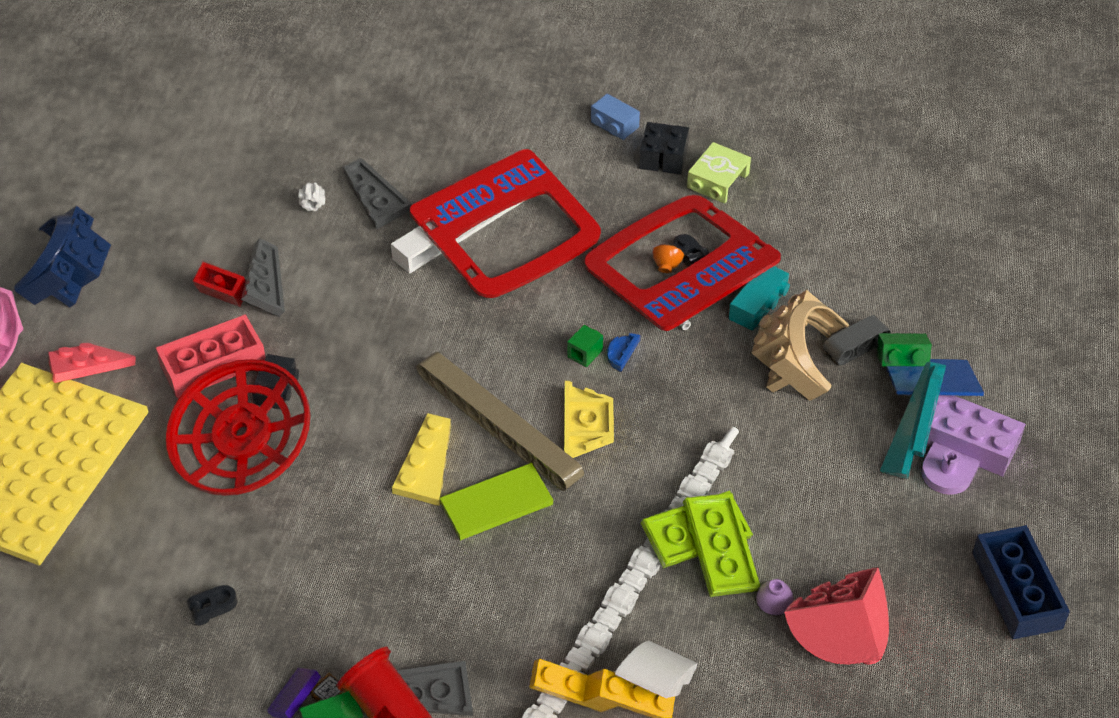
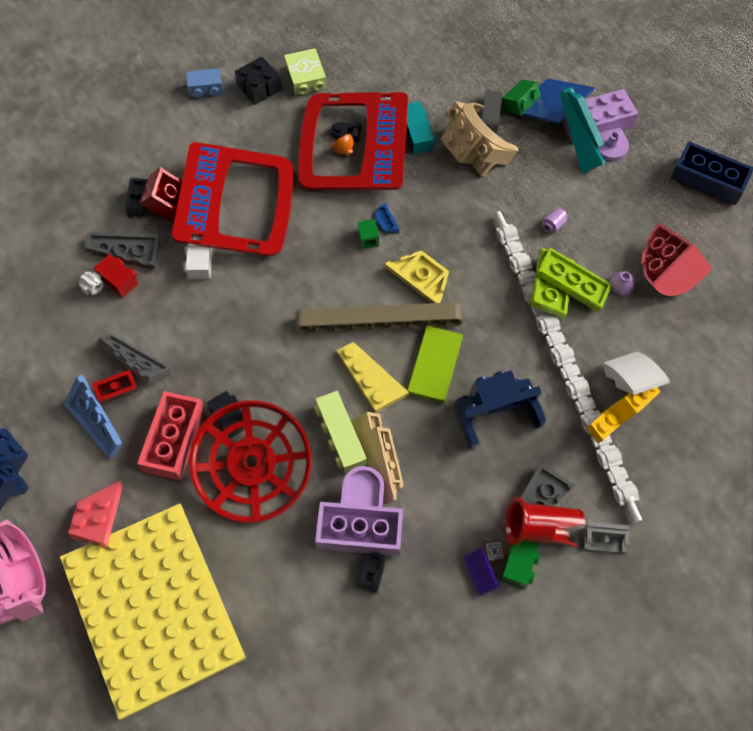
camera: 50 degrees left, 15 degrees up
none -> medium blue wing [64,375,123,459]
none -> red brick [94,254,139,298]
none -> black hinge [125,177,148,218]
none -> red brick [140,167,182,221]
none -> yellowish green brick [314,391,367,474]
none -> lavender brick [315,466,403,557]
none -> tan wedge [352,412,404,505]
none -> dark blue piece [454,370,547,451]
none -> lavender brick [542,208,568,234]

